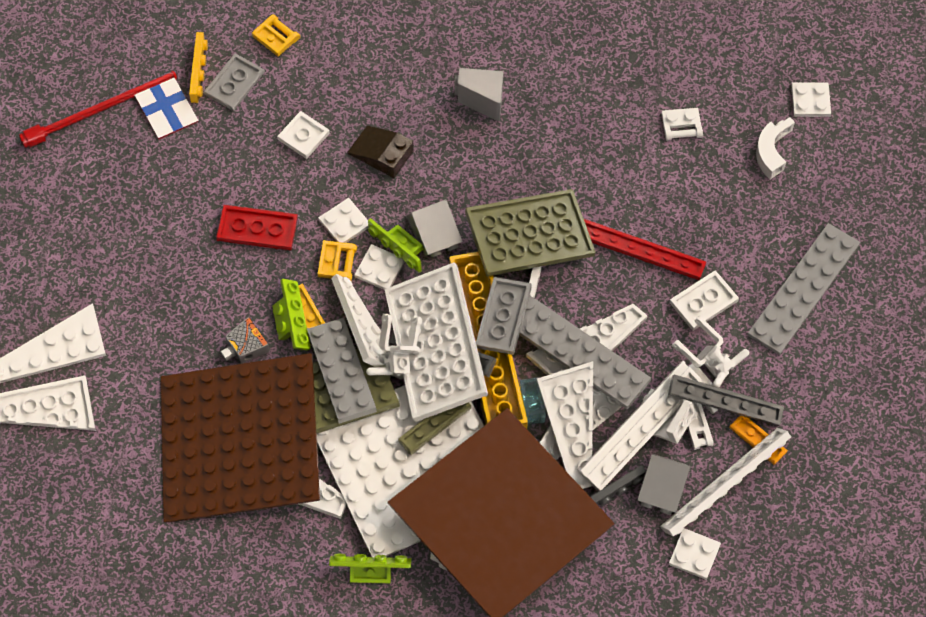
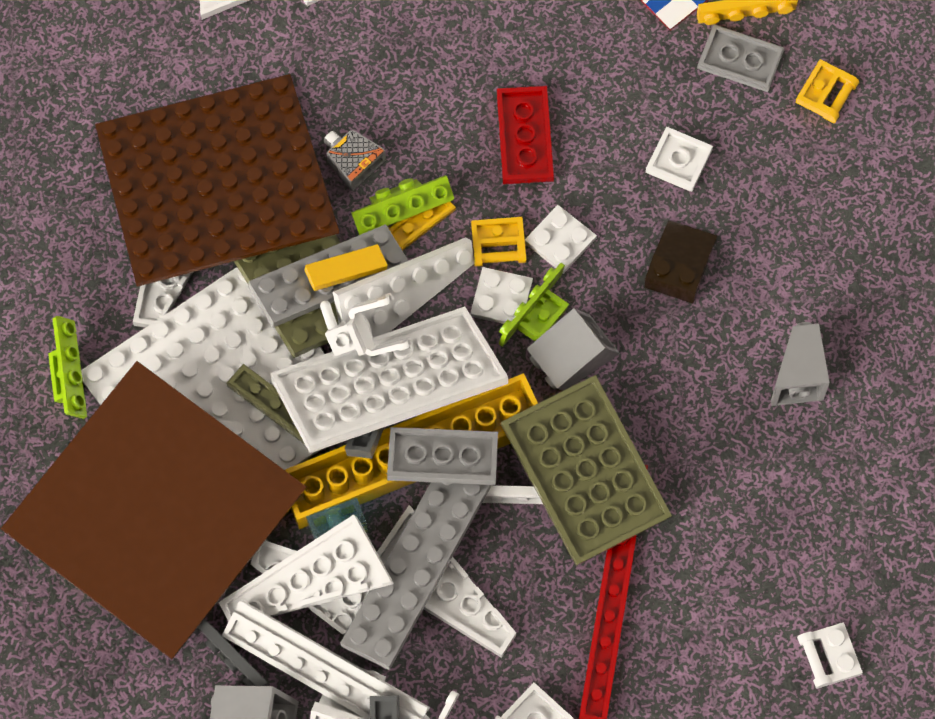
camera: 80 degrees right, 5 degrees up
none -> yellow tile [304,244,388,291]

